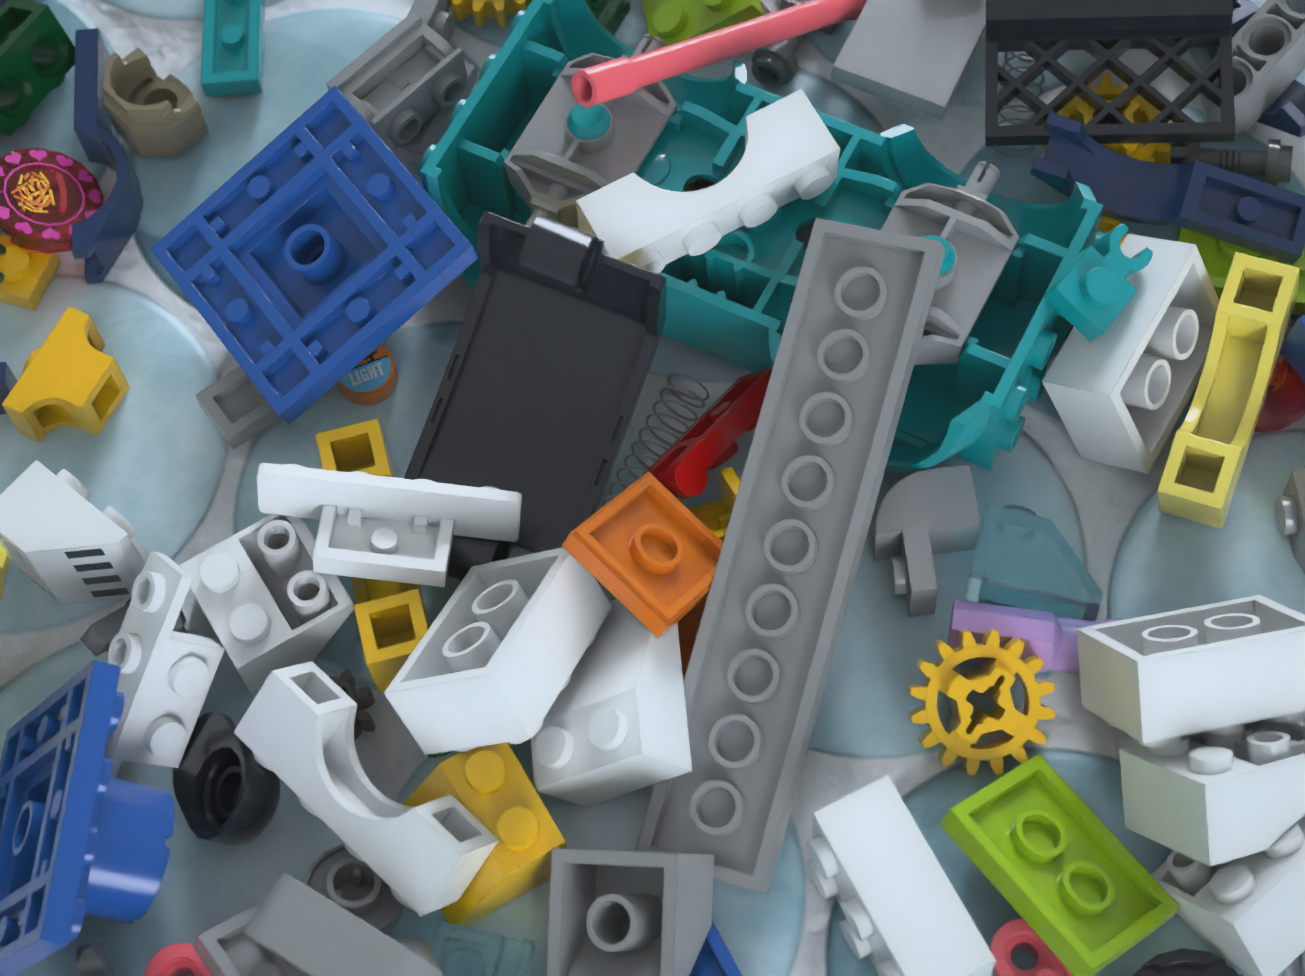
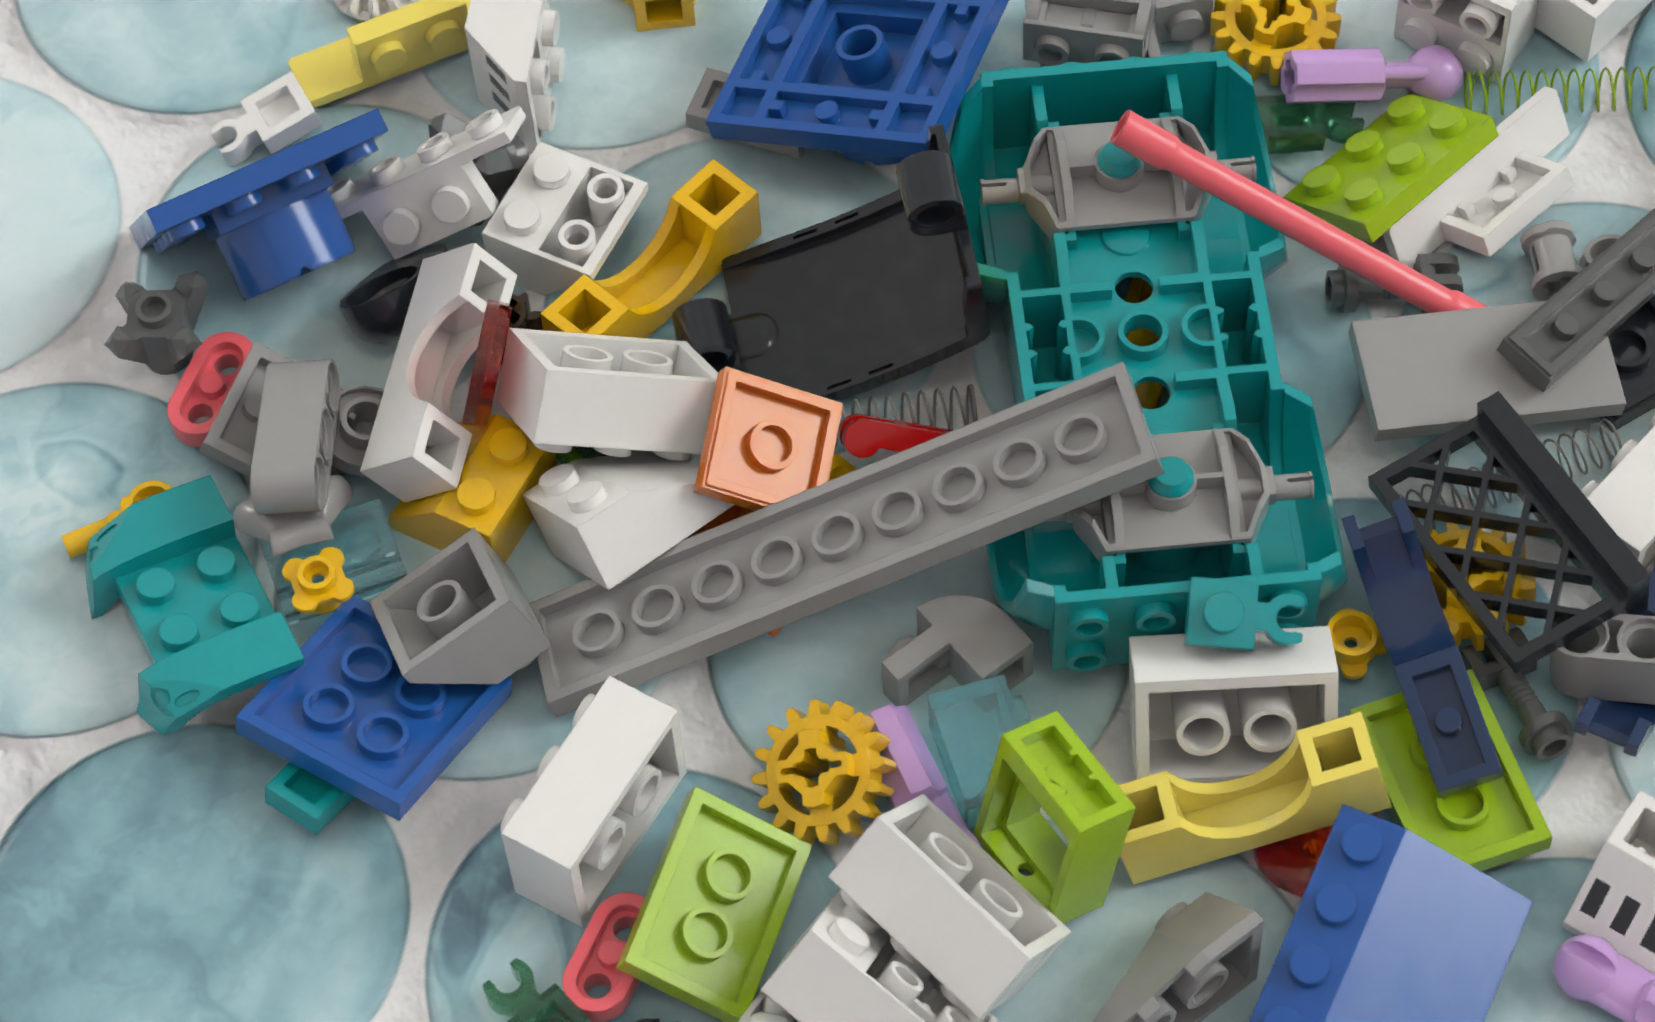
camera: 55 degrees right, 5 degrees down
white bracket [257,463,522,587] -> none
tile [337,344,398,405] -> none
white arch [576,89,840,274] -> none
none -> clear red tile [462,299,512,429]
none -> lime window [973,711,1136,924]

